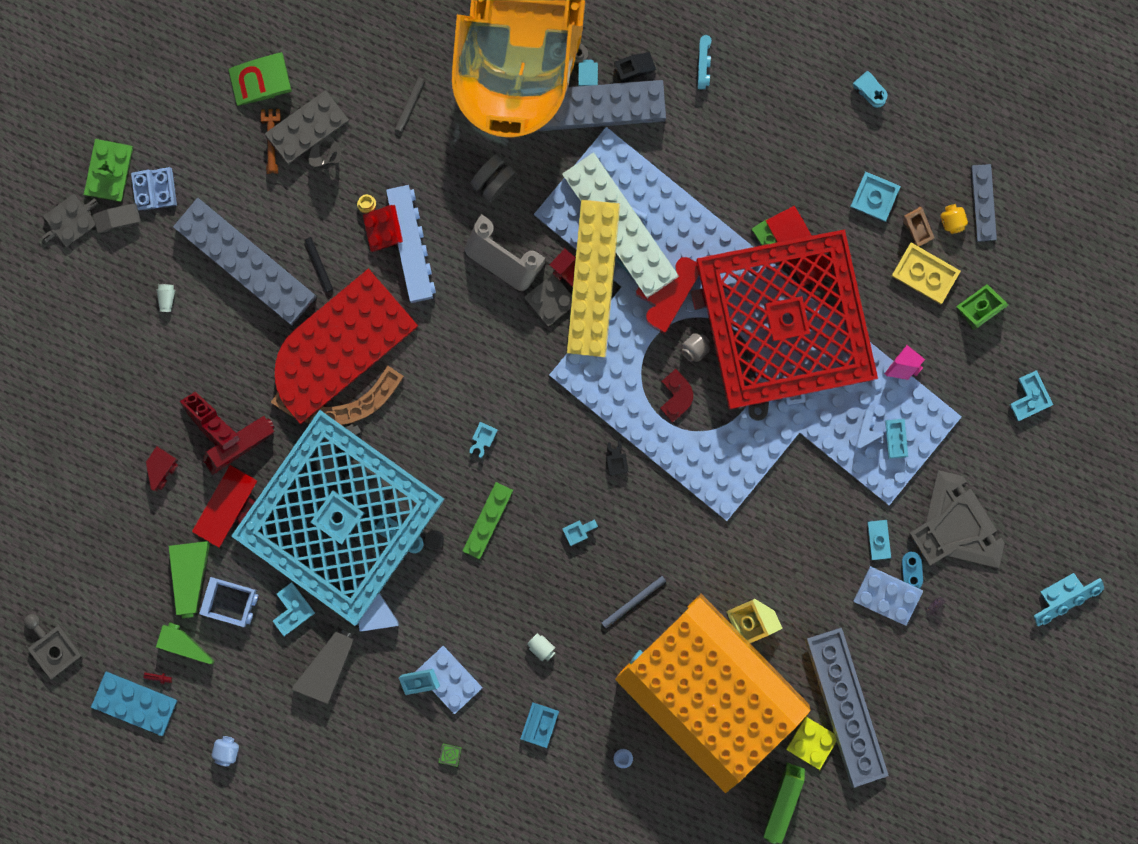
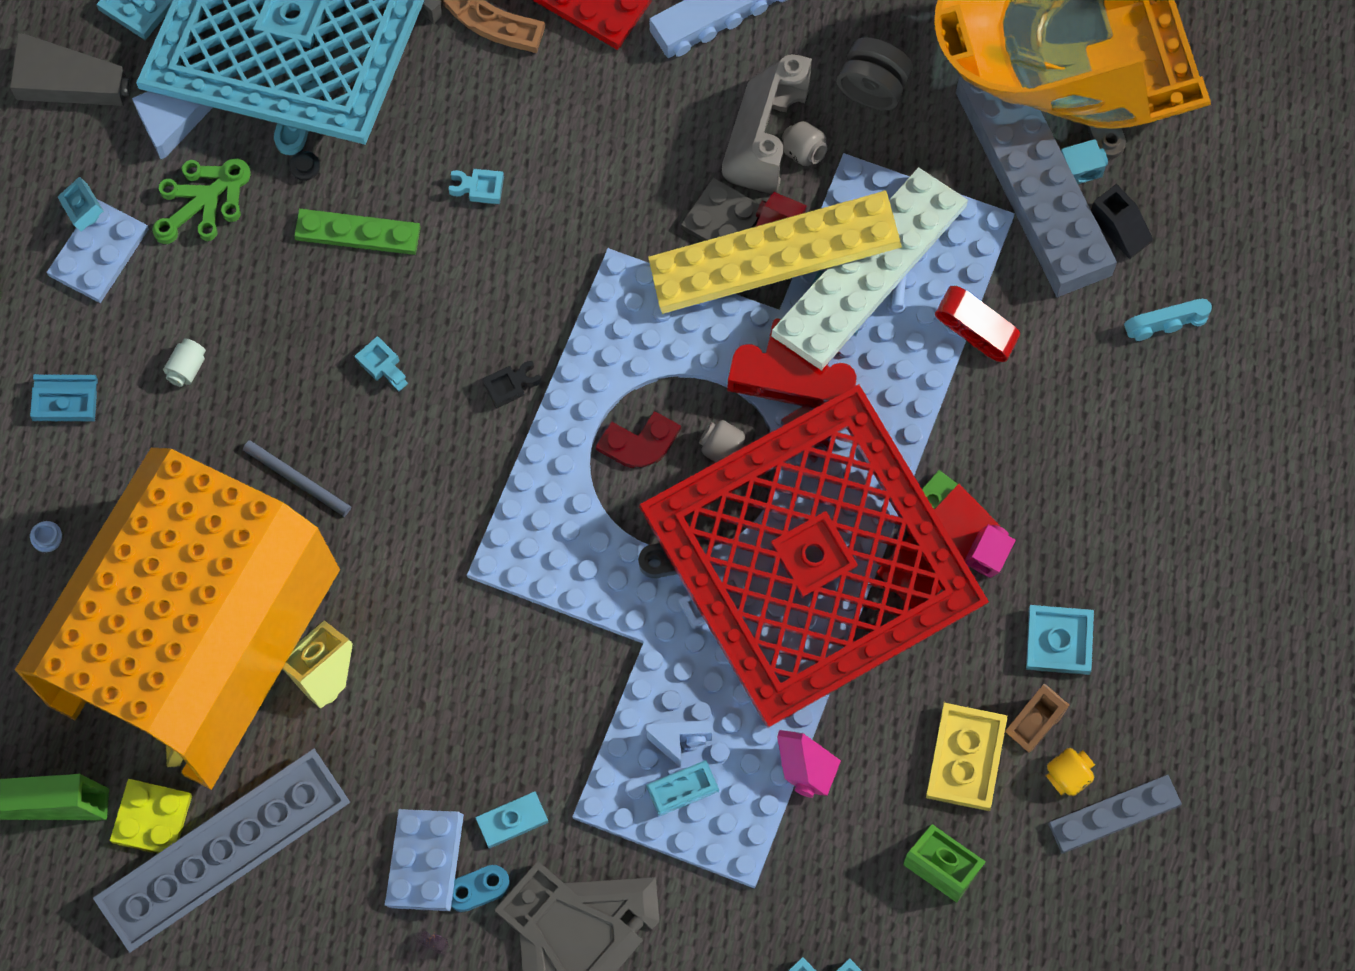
camera: 70 degrees right, 15 degrees down
medium azure piece [852,71,887,108] -> none
none -> bright green plant [152,159,251,244]
none -> light grey head [782,121,828,166]
none -> beam [935,286,1020,362]
none -> dark pink brick [964,524,1016,578]

